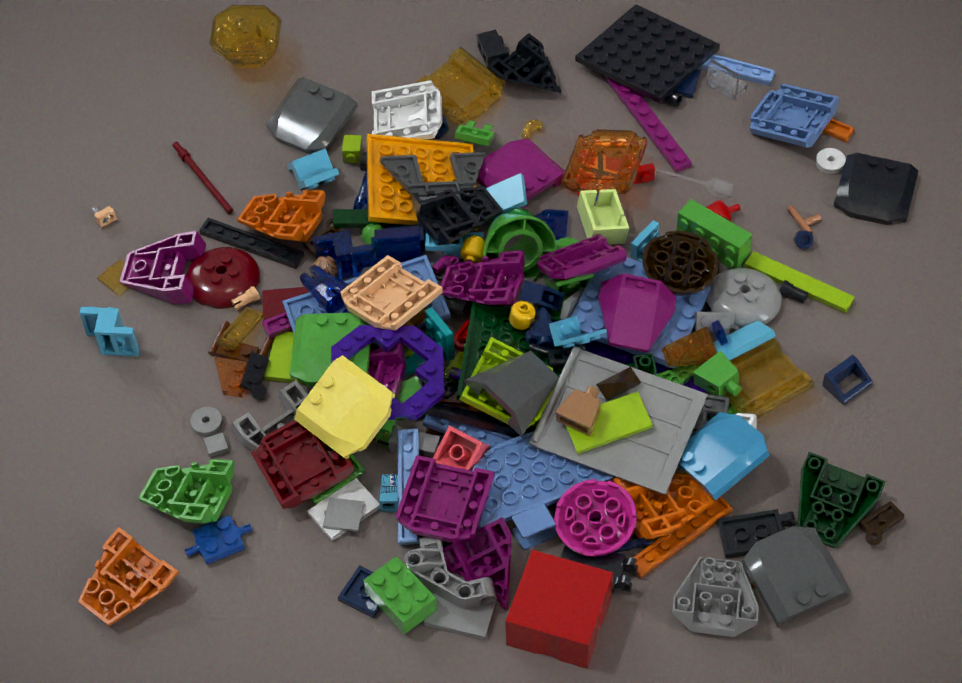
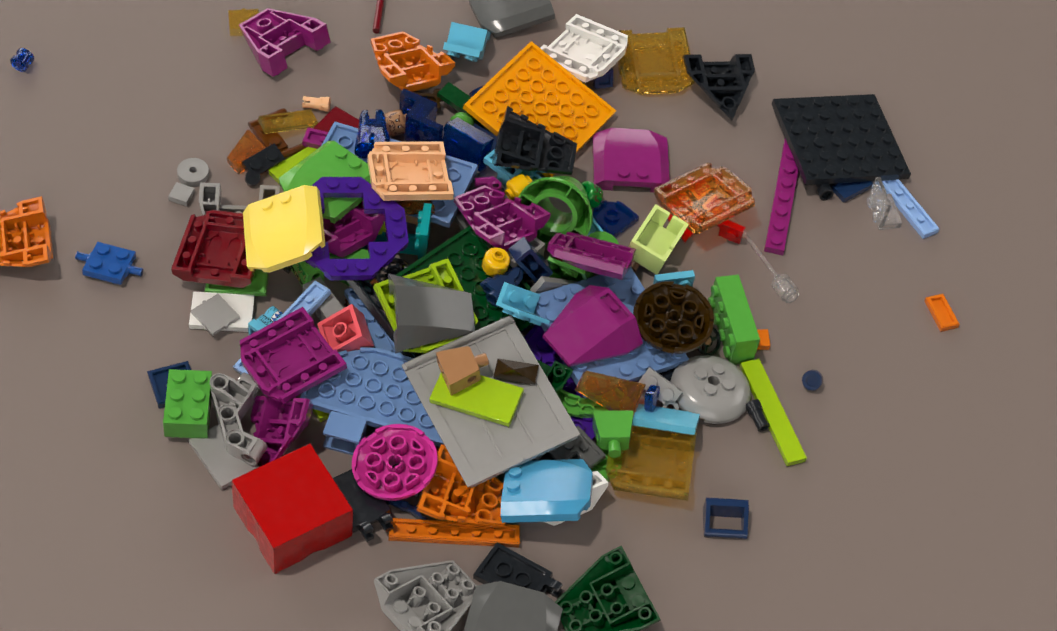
camera: 30 degrees right, 0 degrees up
medium azure bracket [79,306,140,356] -> none
bright green wedge [138,459,234,523] -> none
dark red brick [186,247,260,309] -> none
black tile [199,218,305,269] -> none
lime brick [342,135,363,163] -> none
dark grey wing [380,152,485,195] -> none
bright green plate [454,120,494,146] -> none
black brick [476,29,509,67] -> none
medium azure tile [486,173,527,221] -> none
clear yellow arm [521,119,543,139] -> none
black piece [528,344,586,368] -> none
red piece [706,200,741,222] -> none
medium blue wedge [750,83,839,147] -> none
nougat piece [787,205,822,234] -> none
white piece [816,148,846,174] -> none
black wedge [833,153,919,225] -> none

